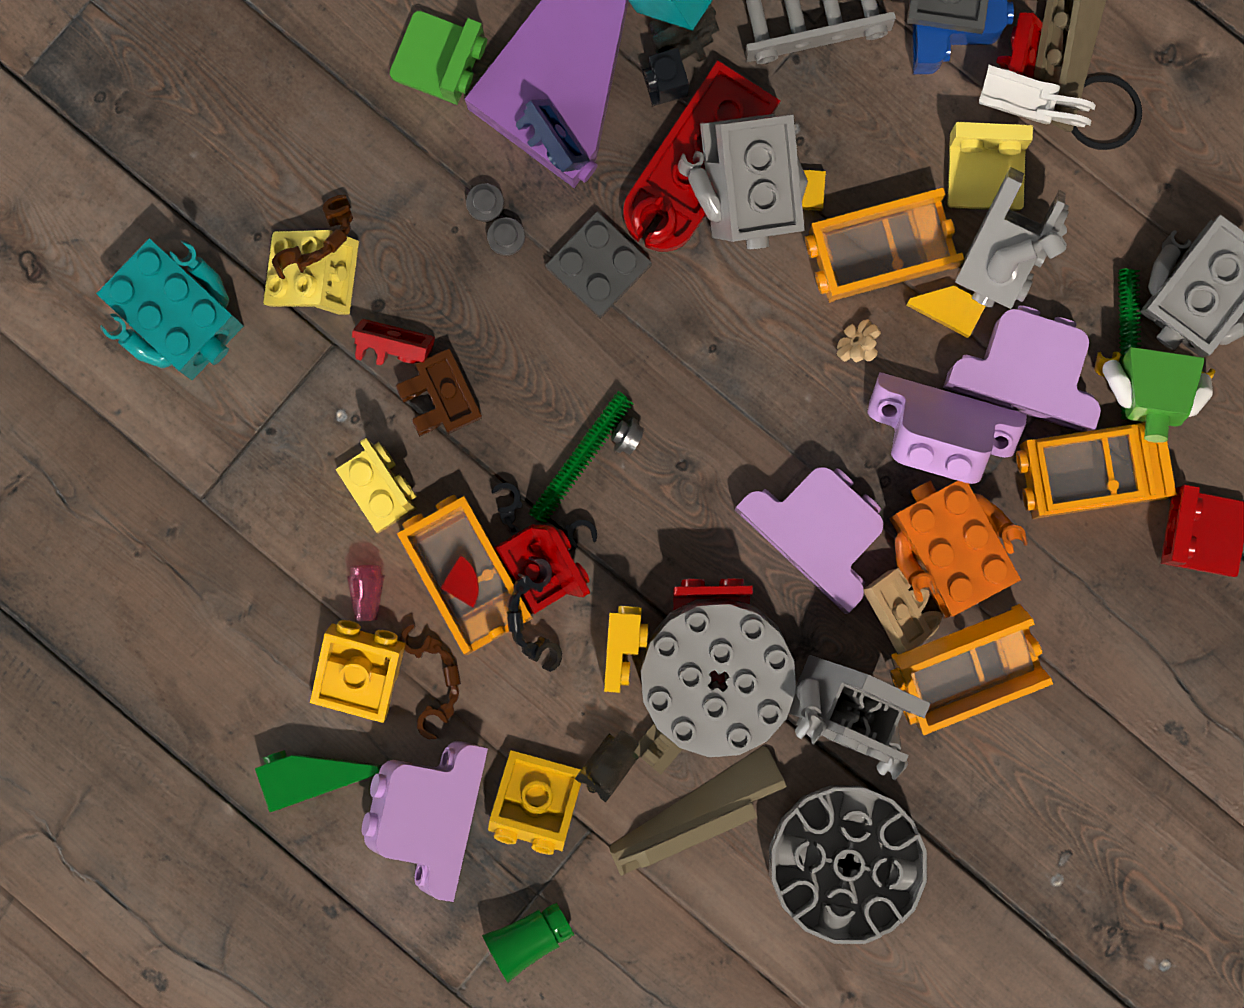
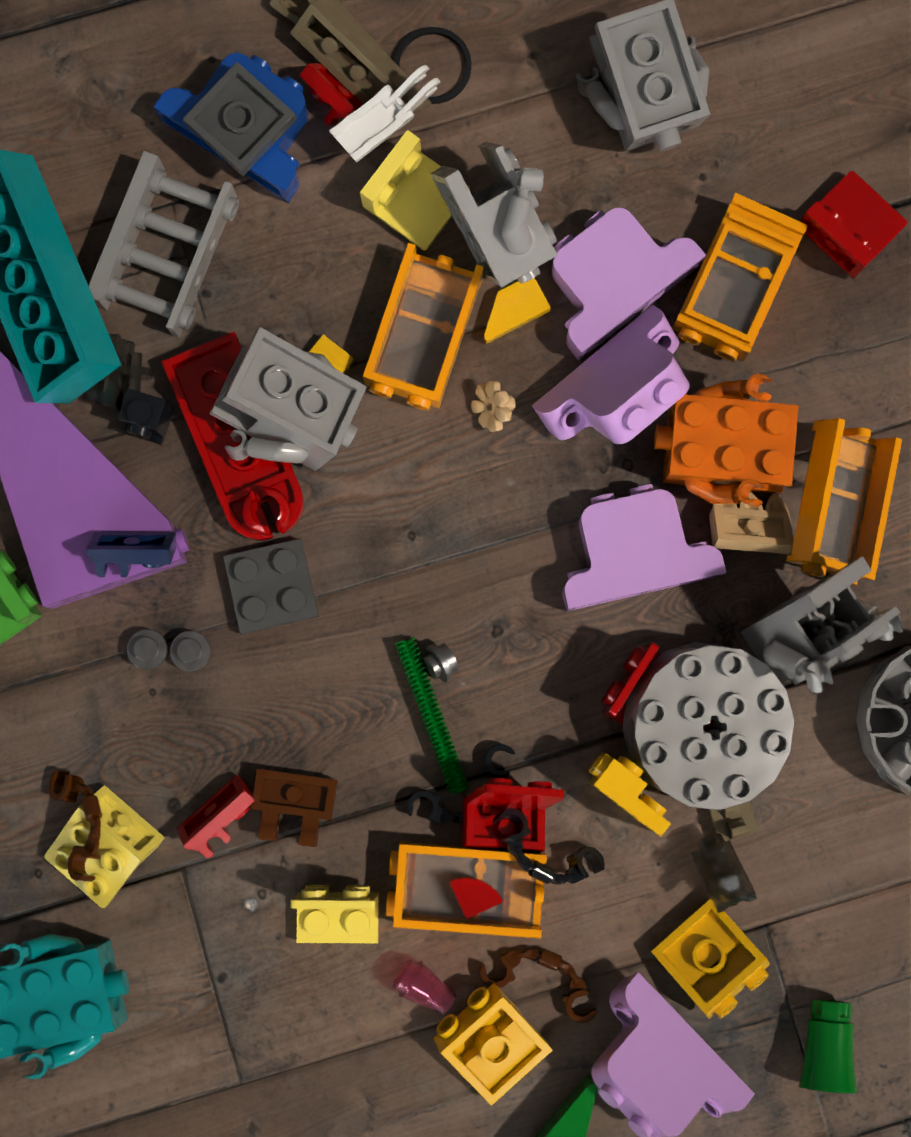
camera: 60 degrees left, 0 degrees up
dark tan wedge [609,746,787,876] -> none
bright green torso [1094,347,1216,443] -> none
green axle [1118,268,1142,421] -> none

